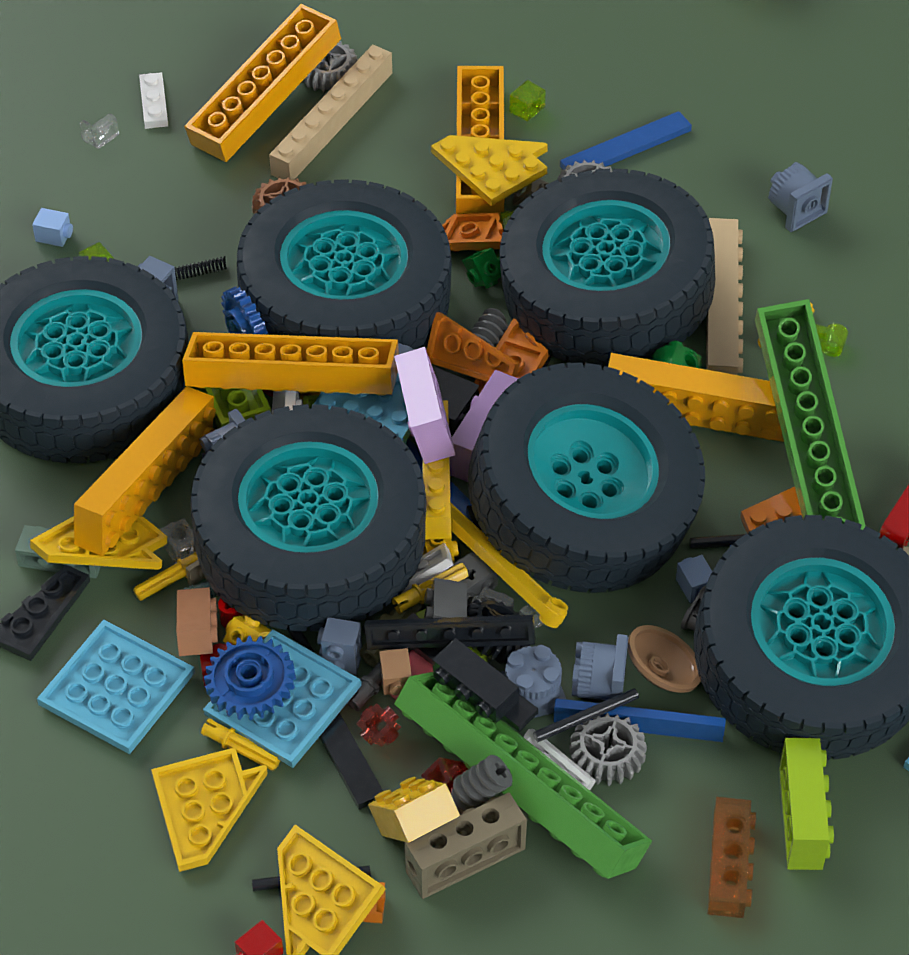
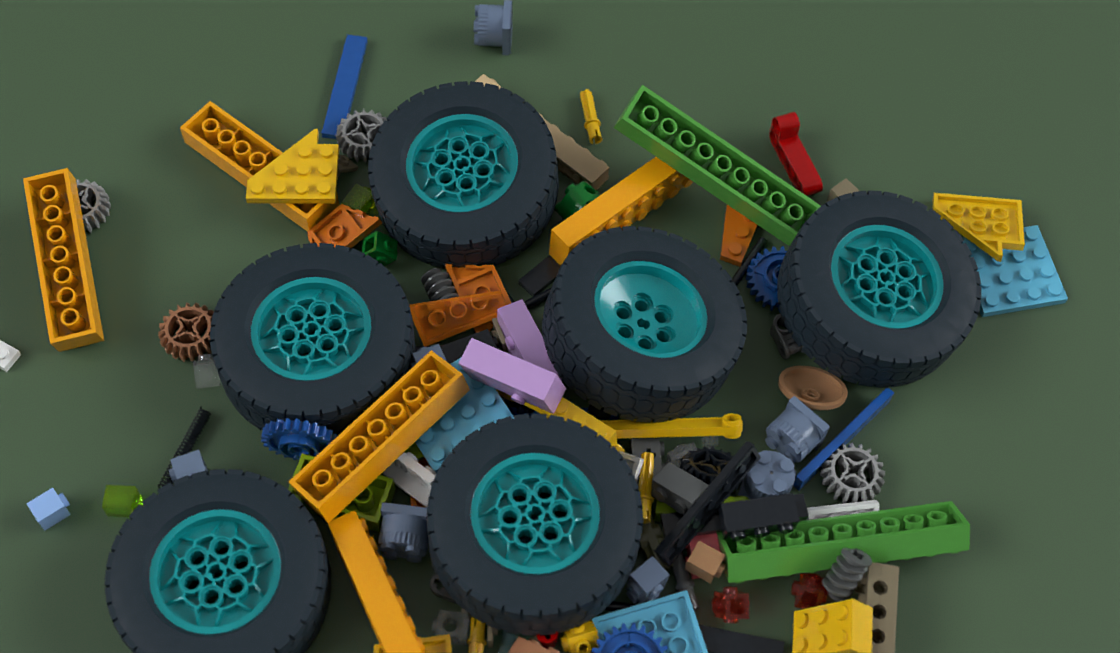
camera: 55 degrees left, 10 degrees up
tan brick [269,45,392,180] -> none
clear neon green brick [509,80,546,122] -> none
black bar [533,688,639,743] -> none
light blue brick [676,555,712,603] -> none
clear orange brick [708,797,756,918] -> none
lime brick [779,738,834,870] -> none
clear neon green piece [815,323,848,357] -> none

